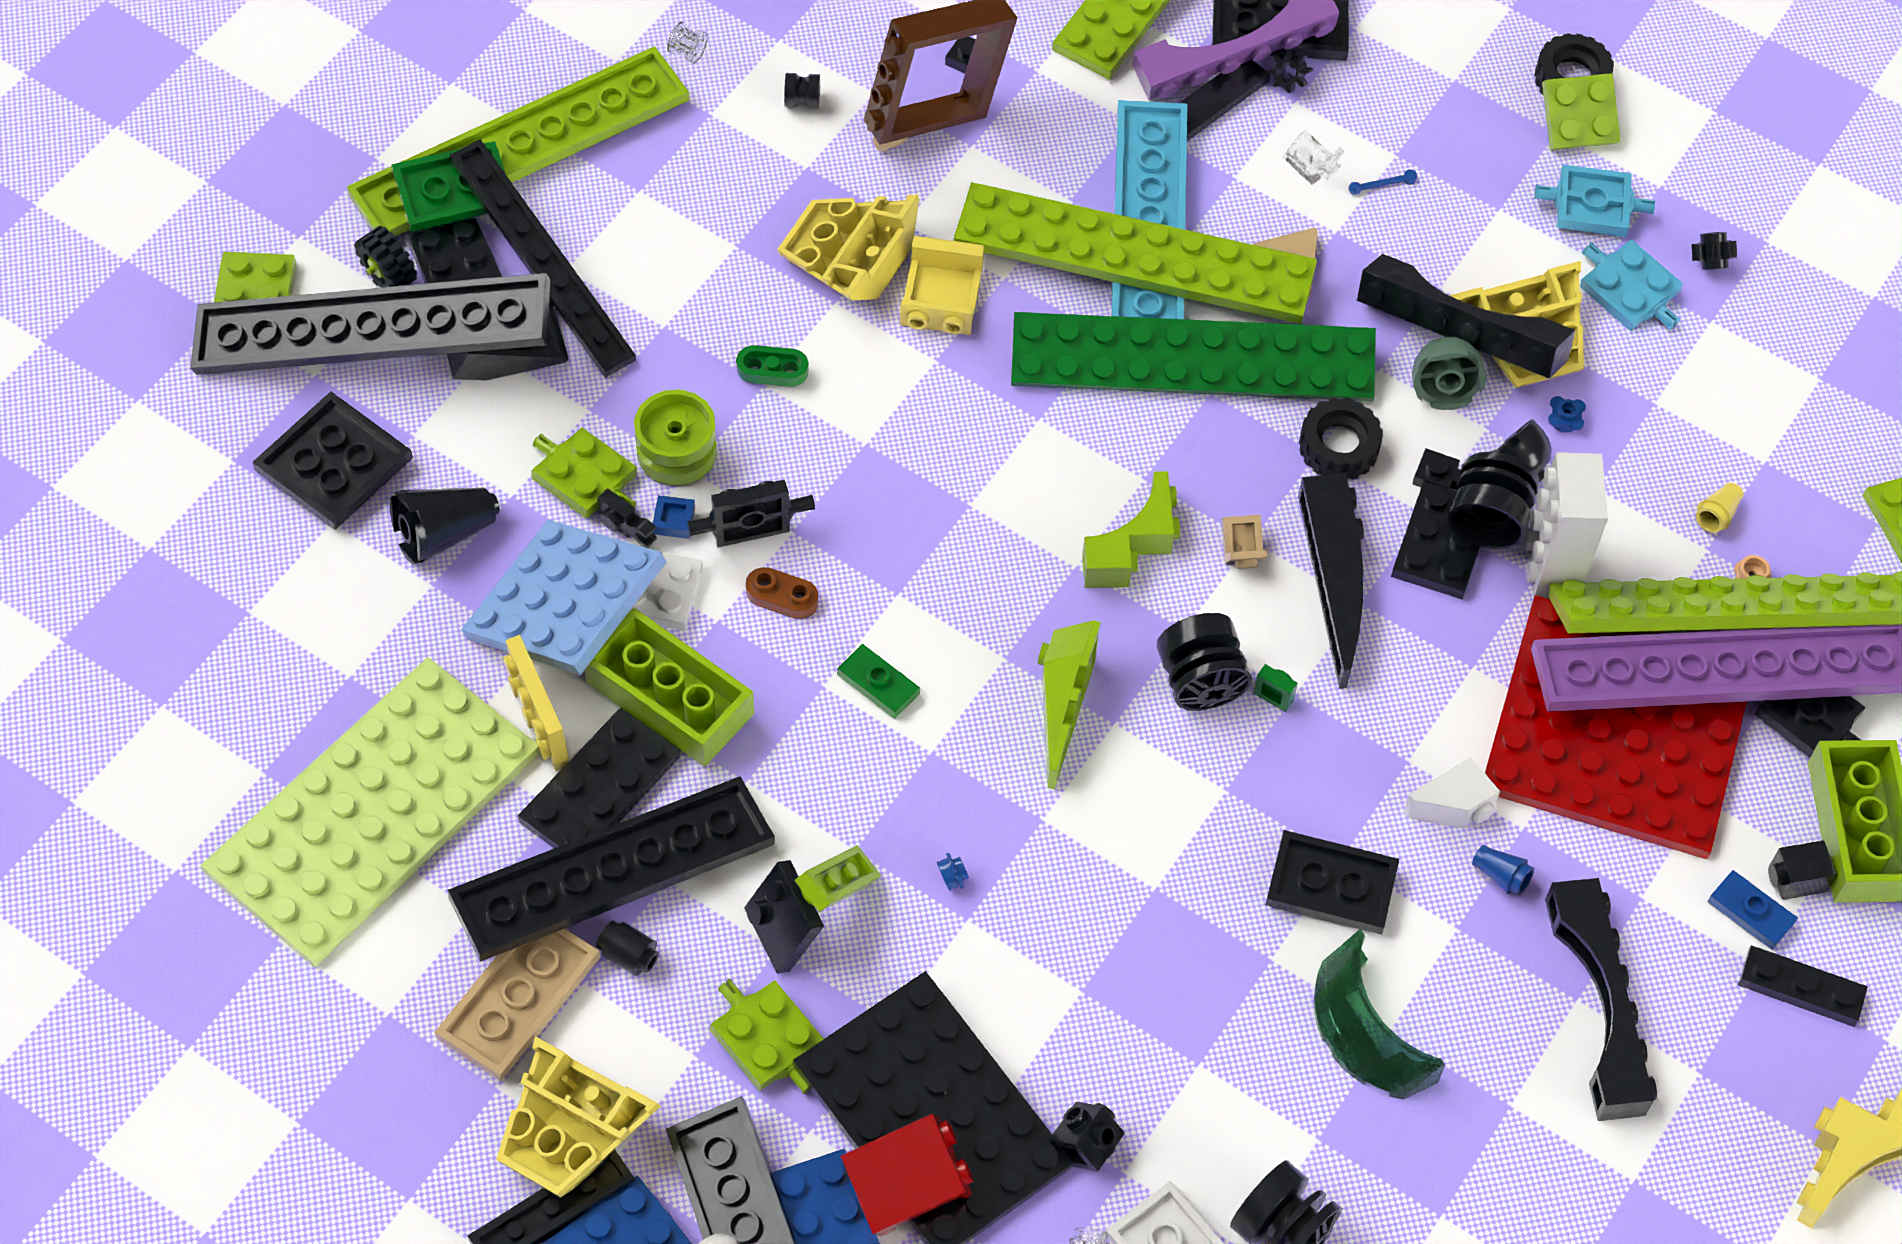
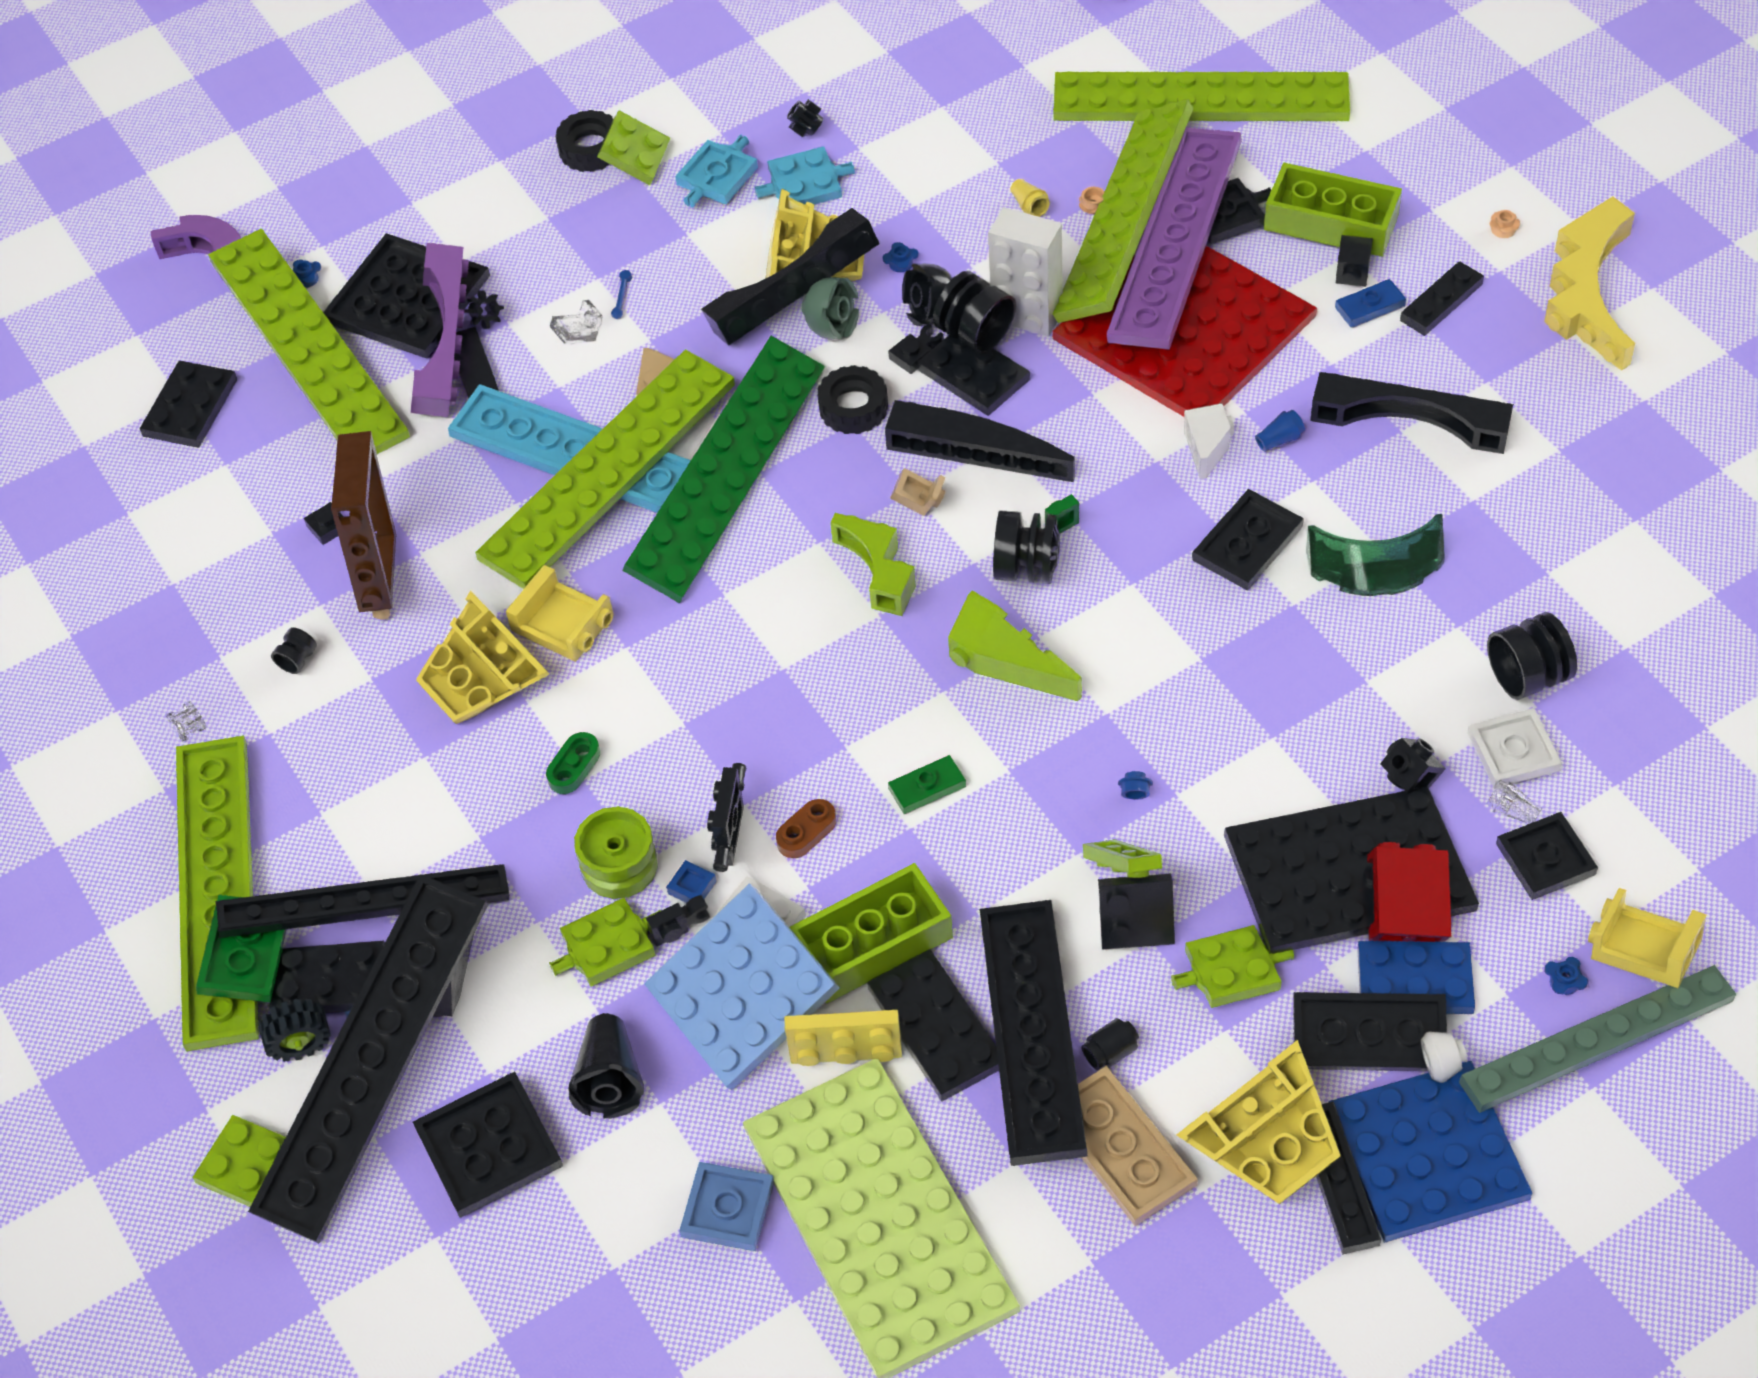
camera: 60 degrees left, 5 degrees down
none -> medium blue plate [679,1162,774,1252]

